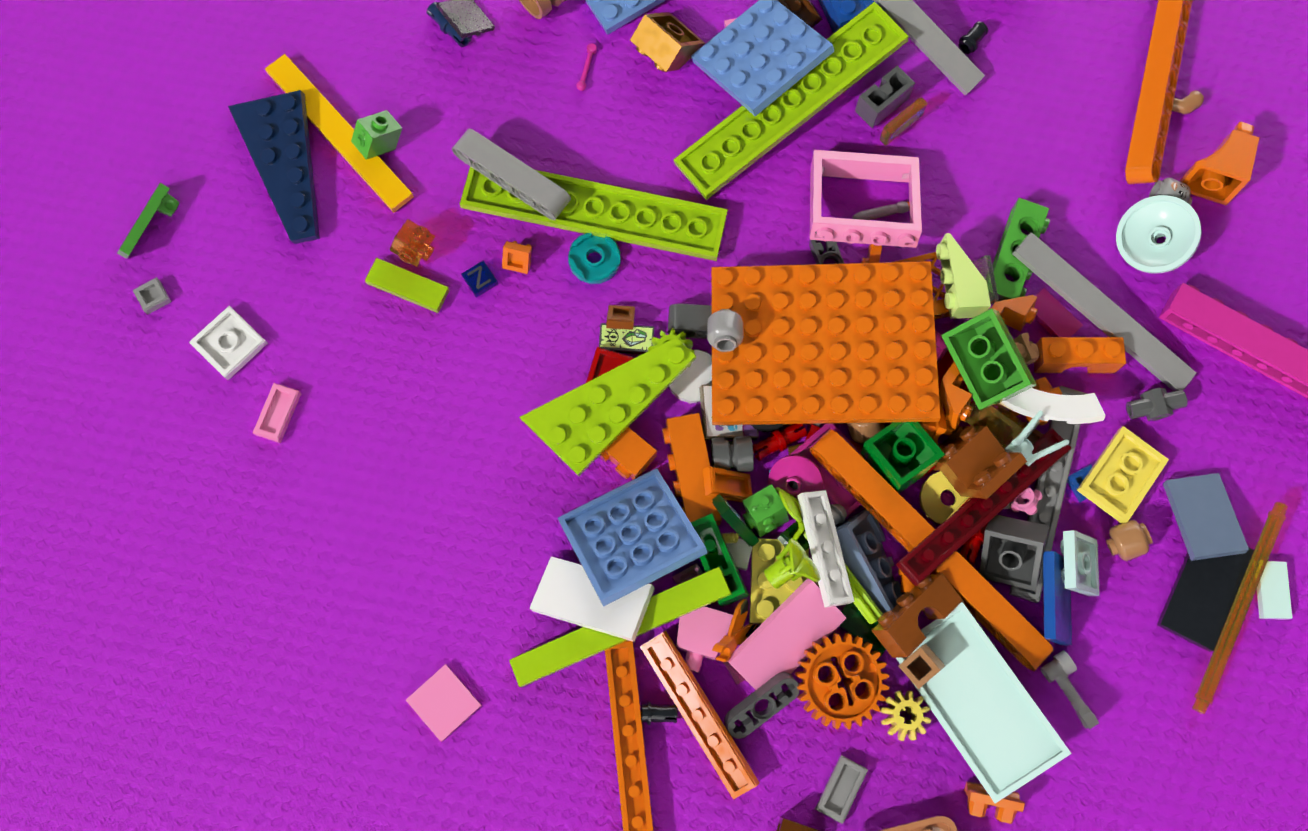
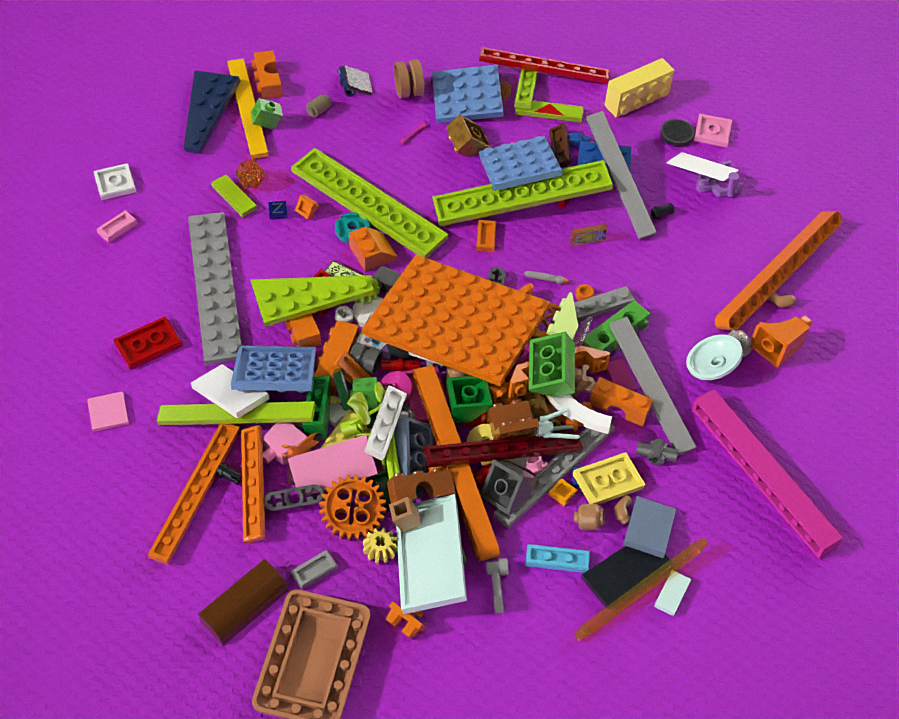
camera: 25 degrees right, 20 degrees down
bright green hinge [117,183,180,259] -> none
light grey tile [133,277,172,315] -> none
light grey beam [452,128,571,220] -> none
dark orange tile [606,305,635,330] -> none
light grey head [707,309,744,352] -> none
bright pink window [810,150,922,248] -> none
dark grey brick [855,65,915,128] -> none
blue tile [1043,551,1072,645] -> none
light aqua plate [1060,530,1100,596] -> none
none -> red tile [113,316,183,370]
none -> light grey plate [188,212,241,365]
none -> orange arch [251,50,282,99]
none -> dark tan brick [306,94,332,118]
none -> white tile [335,306,354,323]
none -> orange slope [349,227,398,272]
none -> orange tile [476,220,496,252]
none -> medium azure tile [525,544,590,573]
none -> light orange tile [548,478,577,506]
none -> light grey plate [574,286,635,322]
none -> orange tile [575,284,594,301]
none -> medium nougat arm [614,495,632,524]

